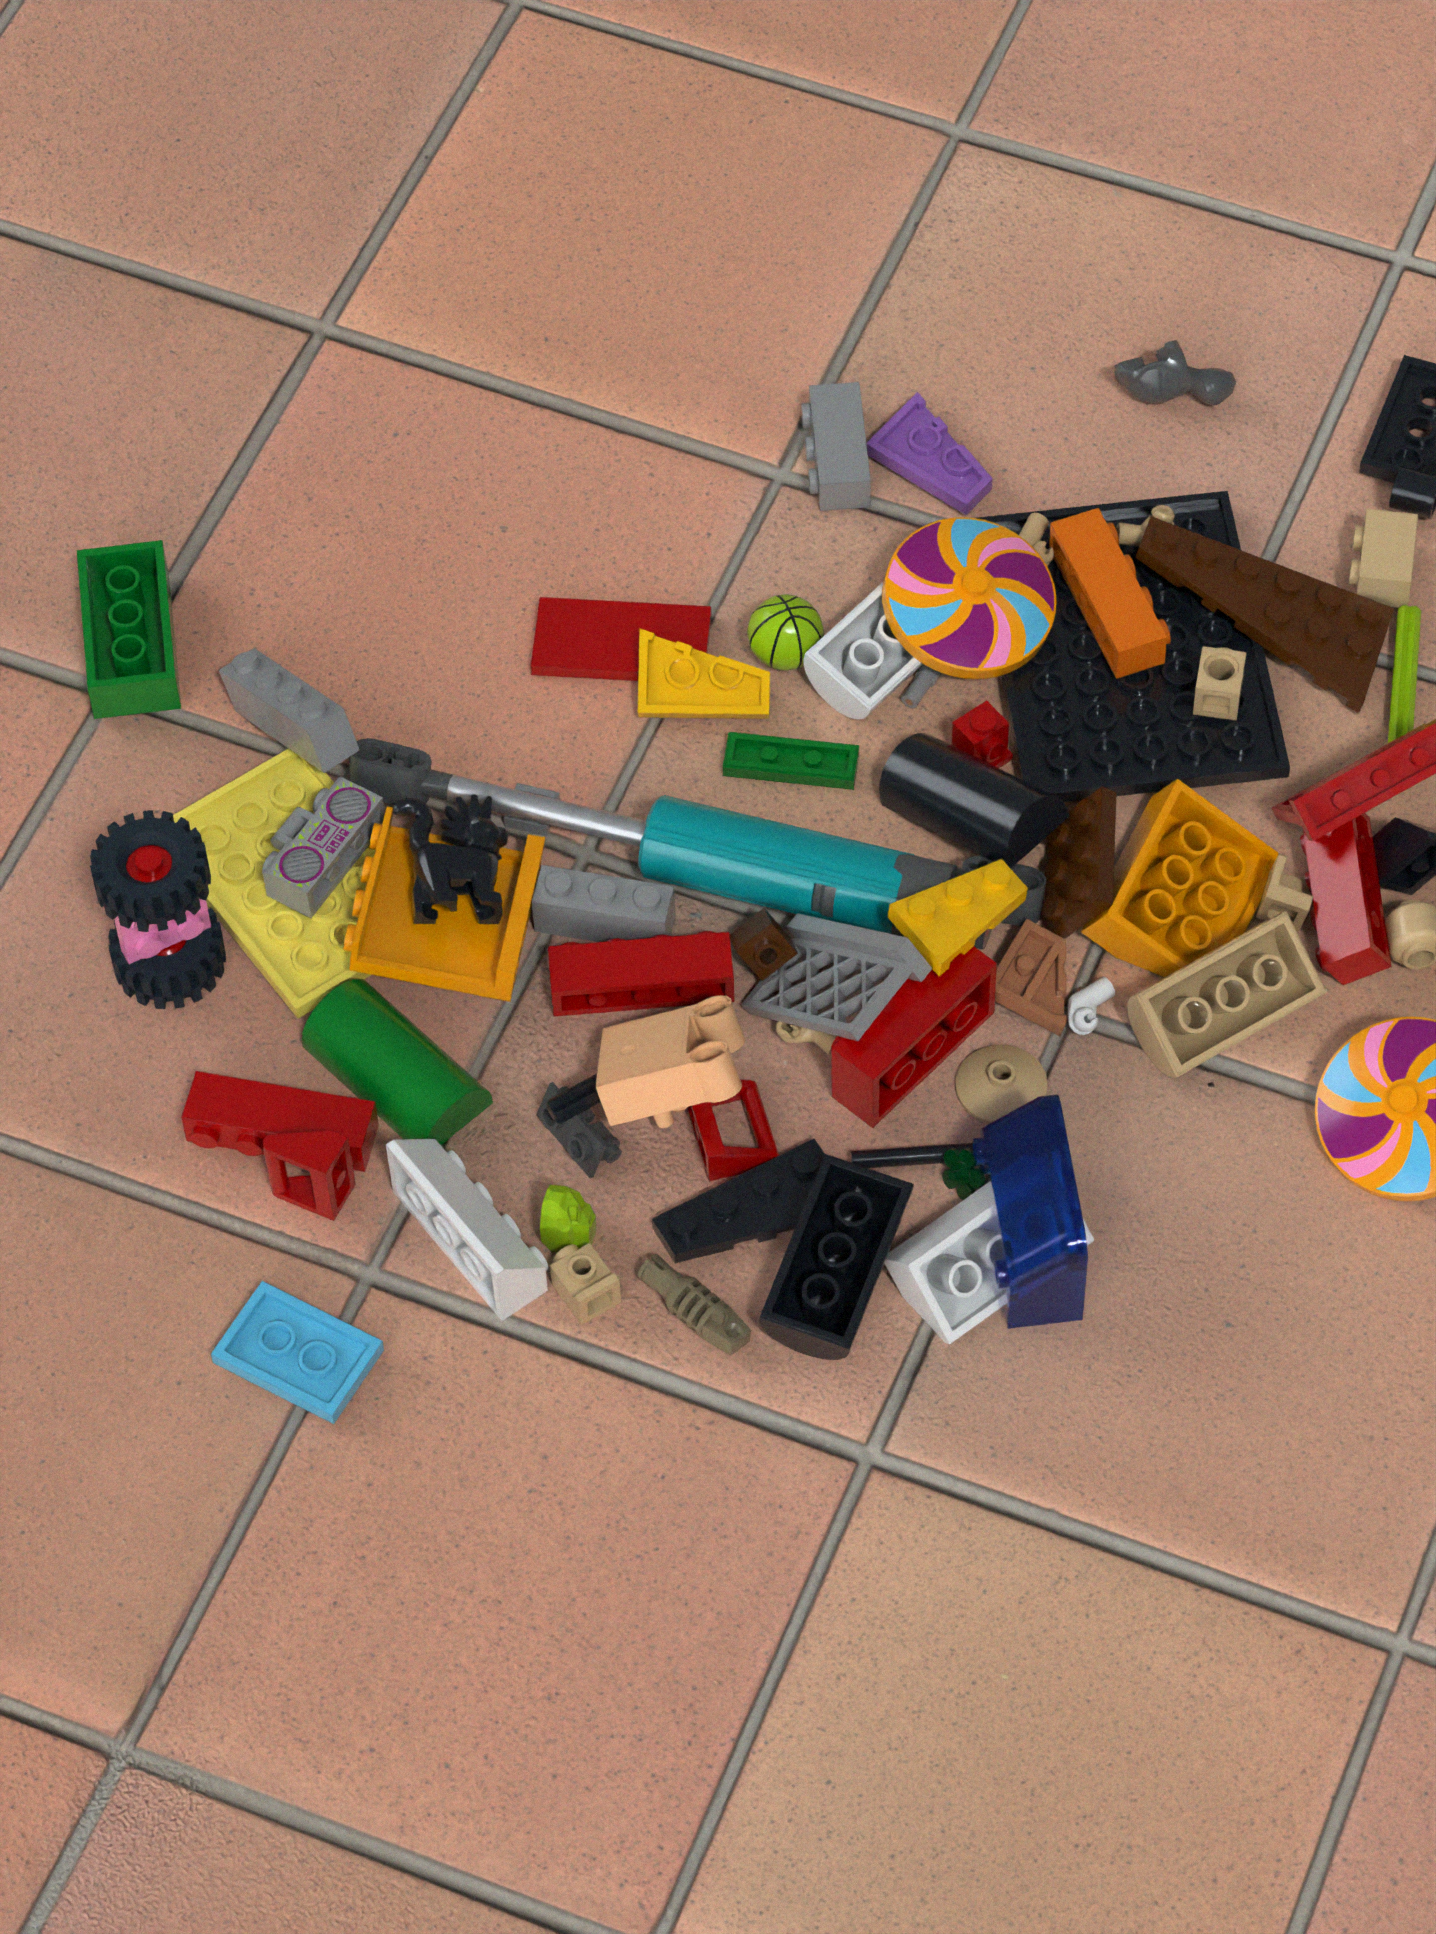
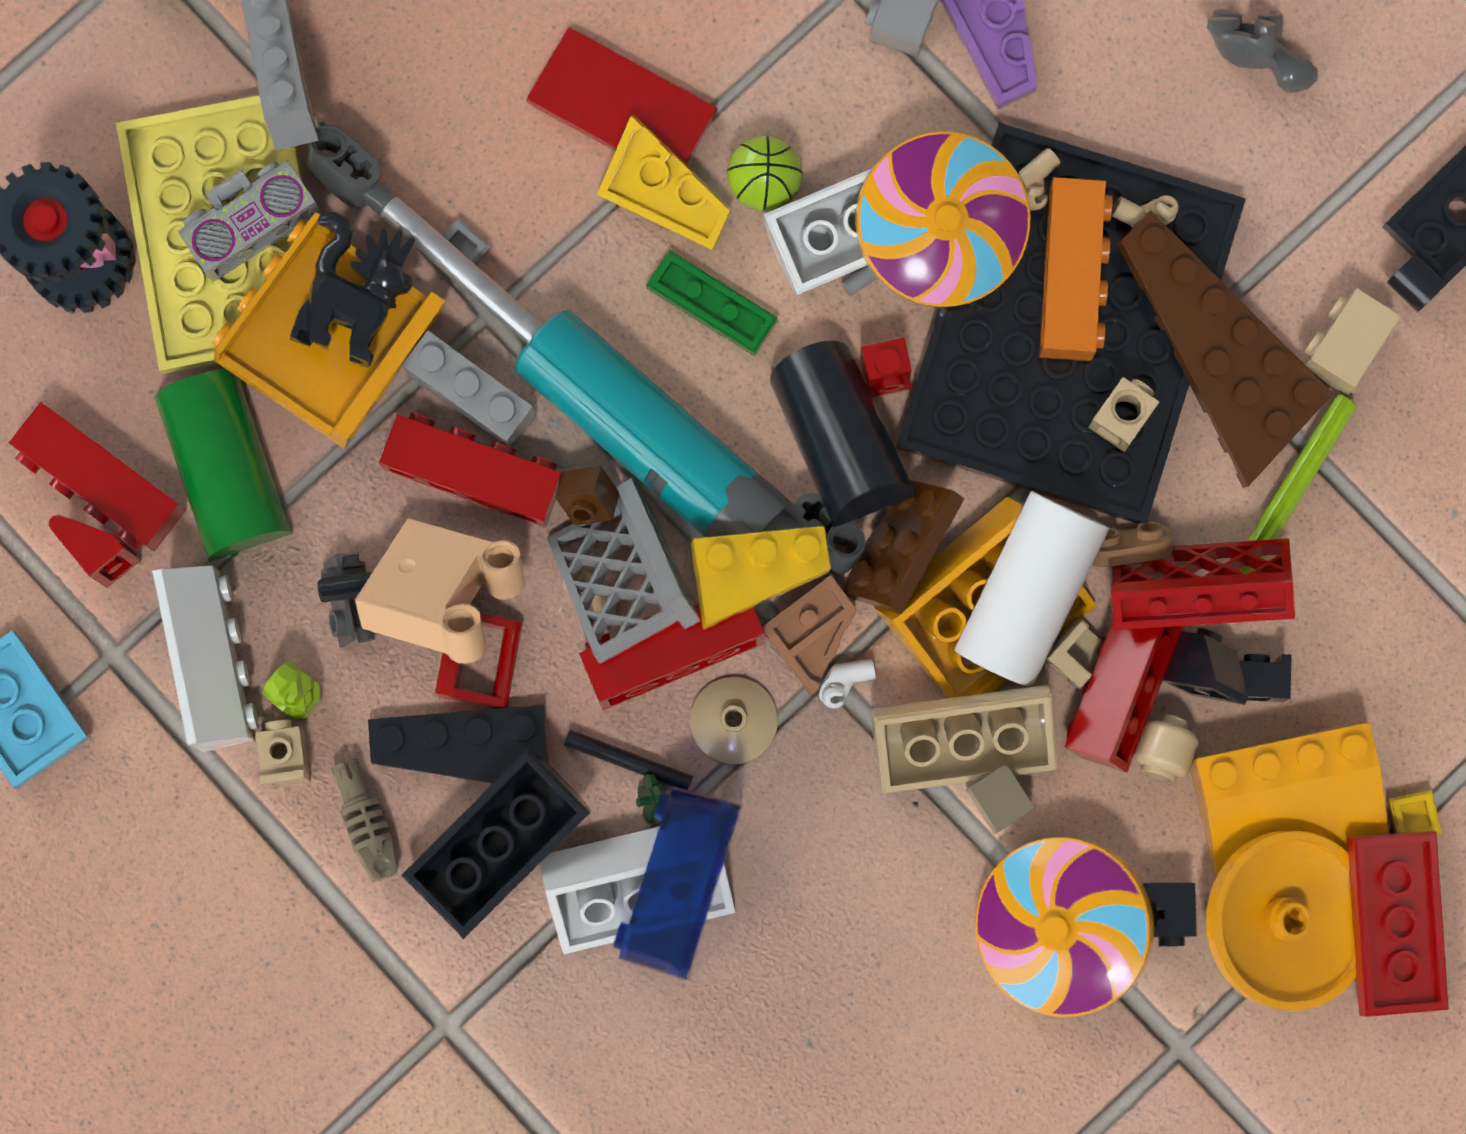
camera: 25 degrees right, 25 degrees up
none -> white brick [954,491,1110,687]
none -> dark tan panel [966,765,1035,835]
none -> medium nougat plate [1092,521,1173,567]

